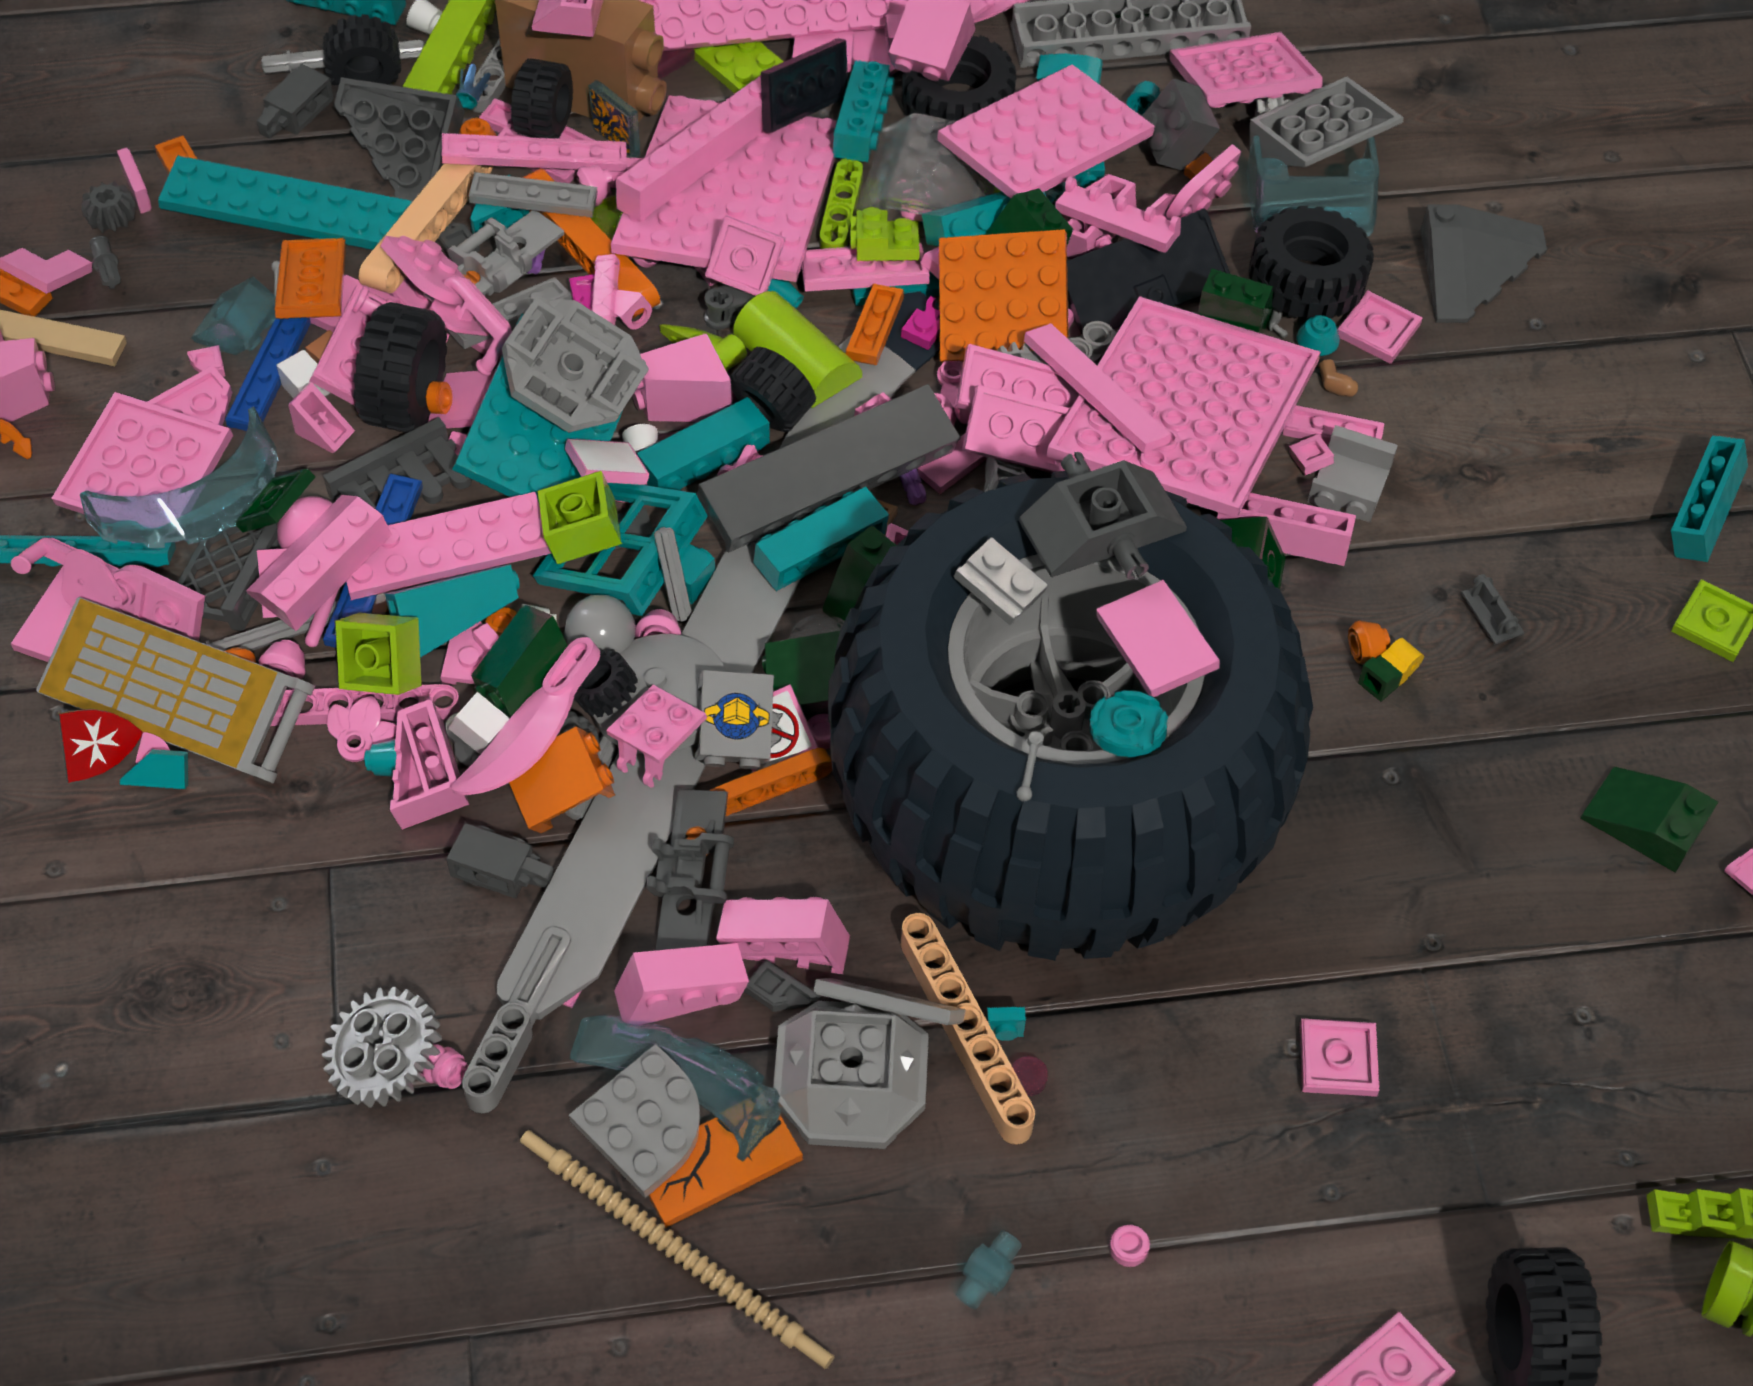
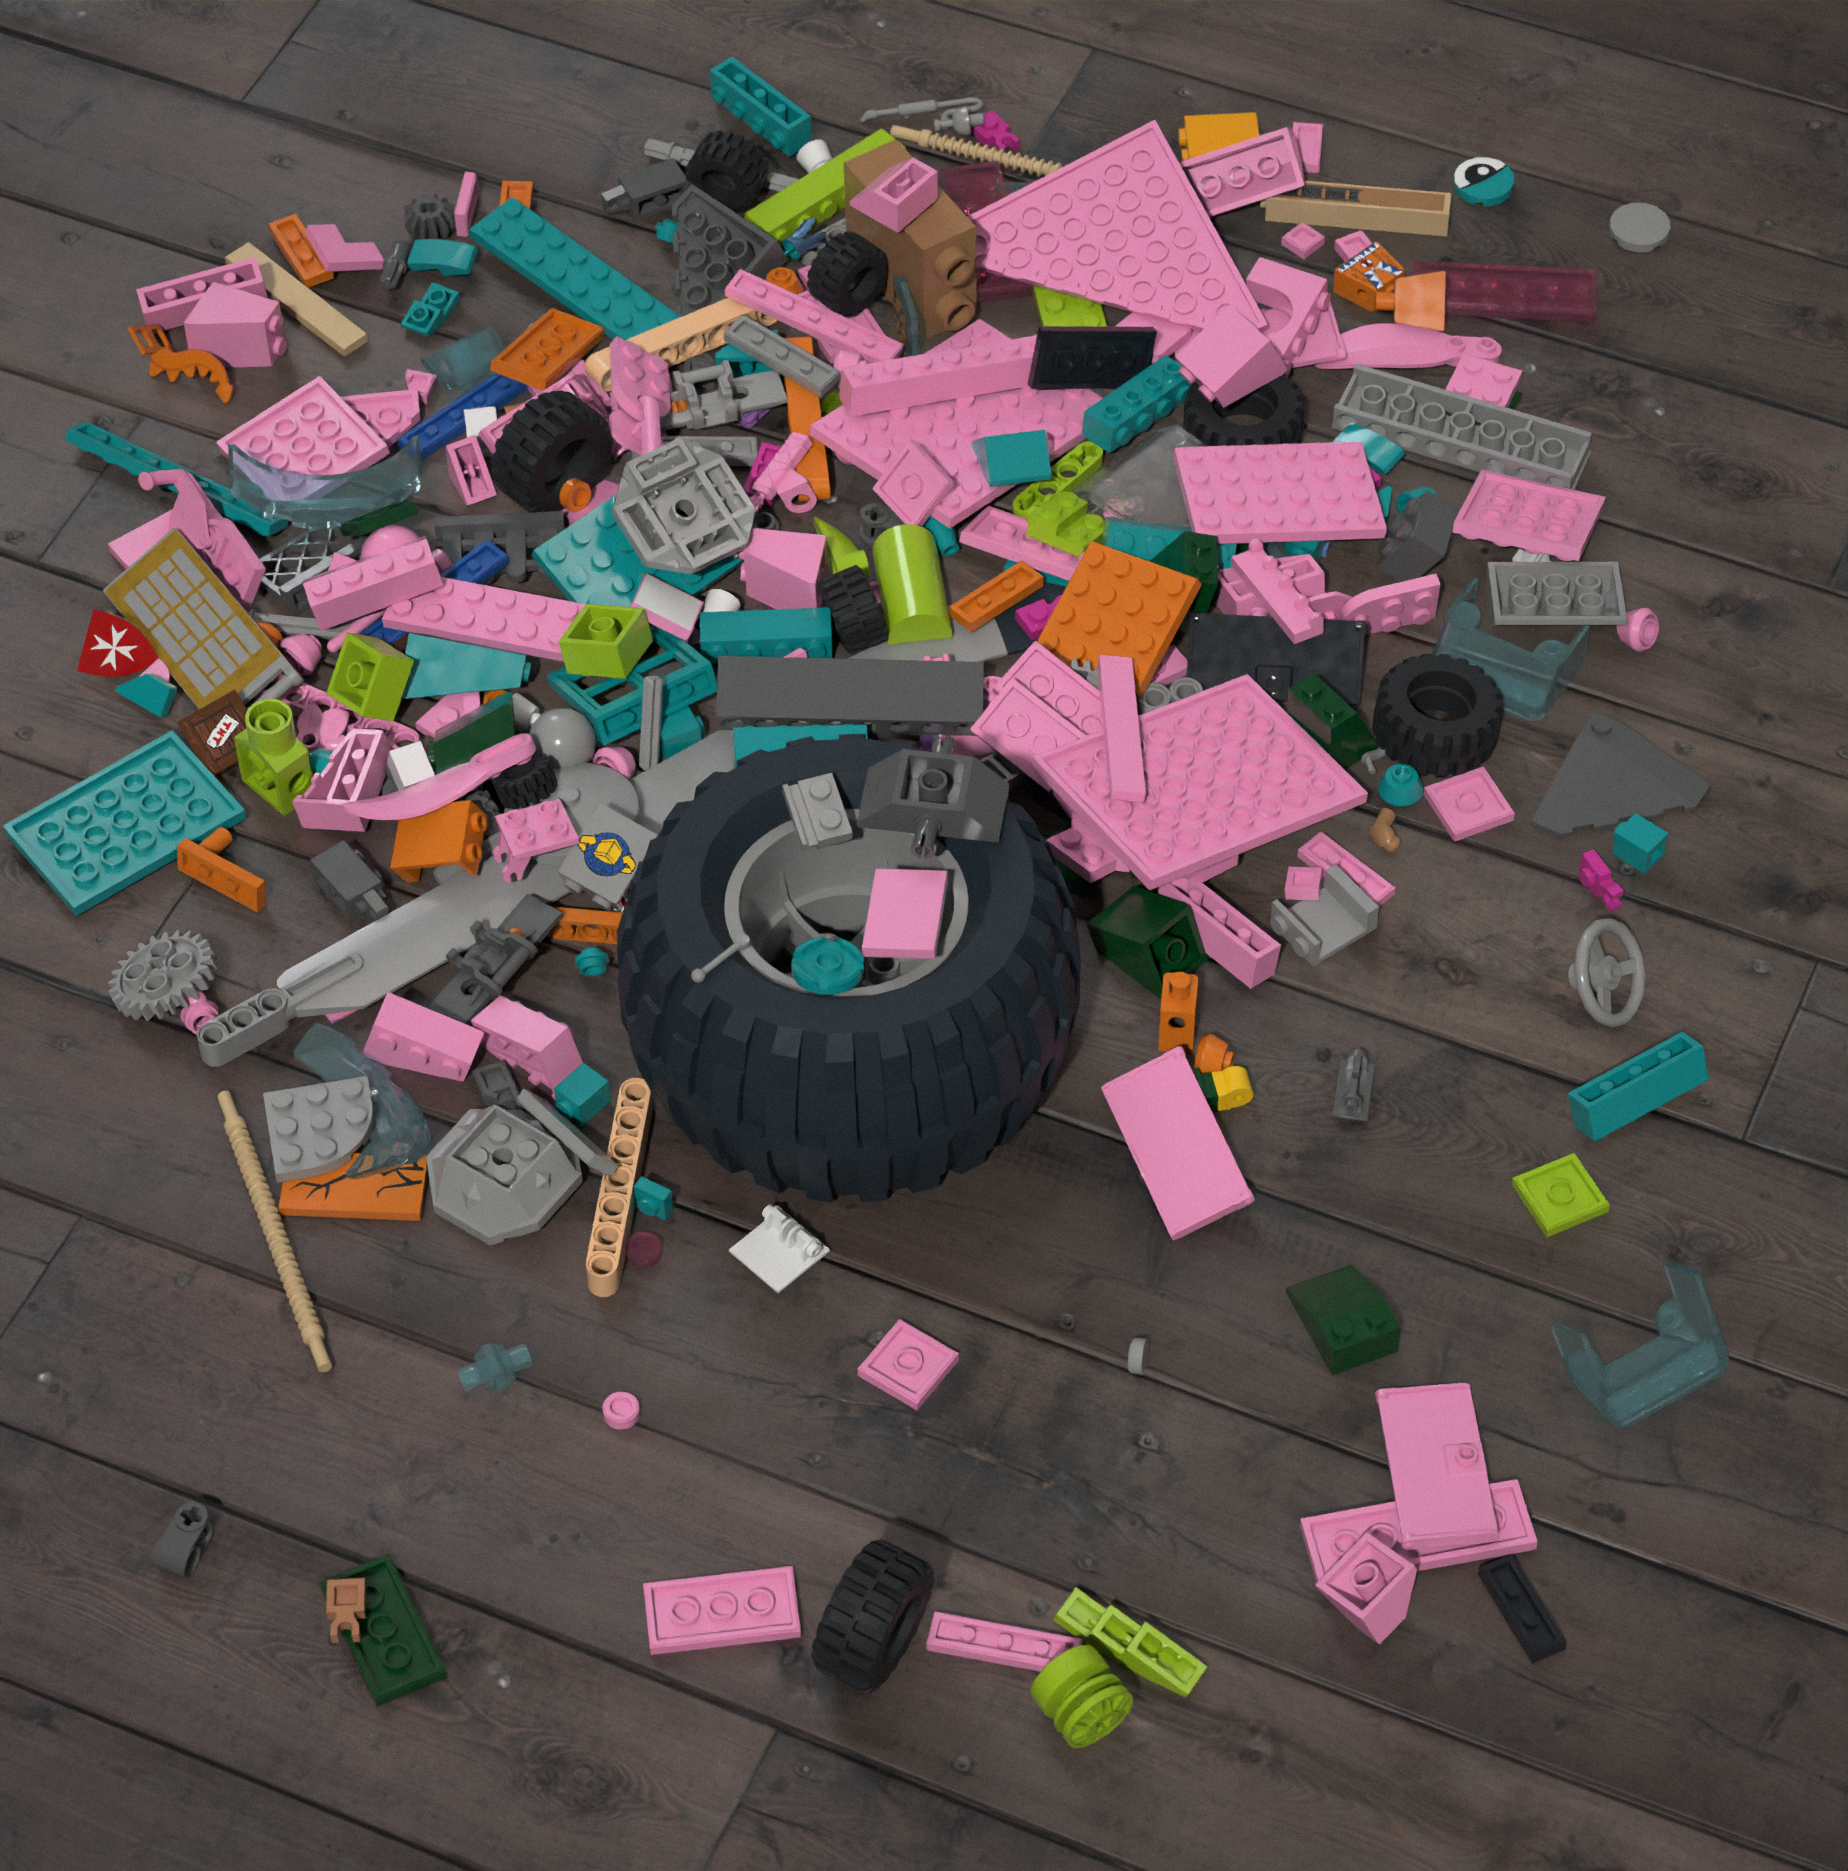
camera: 35 degrees right, 5 degrees down
none -> teal plate [3,730,246,916]
none -> tile [177,689,247,778]
none -> orange piece [177,827,266,912]
none -> lime brick [234,699,314,816]
none -> teal slope [400,282,461,337]
none -> teal slope [407,239,478,276]
none -> teal brick [554,1063,611,1127]
none -> teal plate [575,948,609,976]
none -> teal plate [655,219,678,243]
none -> white hinge [729,1204,830,1293]
none -> bright pink tile [926,1612,1083,1672]
none -> teal slope [971,429,1051,487]
none -> bright pink door [1101,1047,1255,1240]
none -> light grey tile [1128,1337,1149,1375]
none -> orange torso [1158,972,1198,1054]
none -> light grey piece [1568,918,1646,1028]
none -> dark pink plate [1578,849,1624,912]
none -> teal brick [1612,813,1669,874]
none -> bright pink cone [1617,608,1659,652]

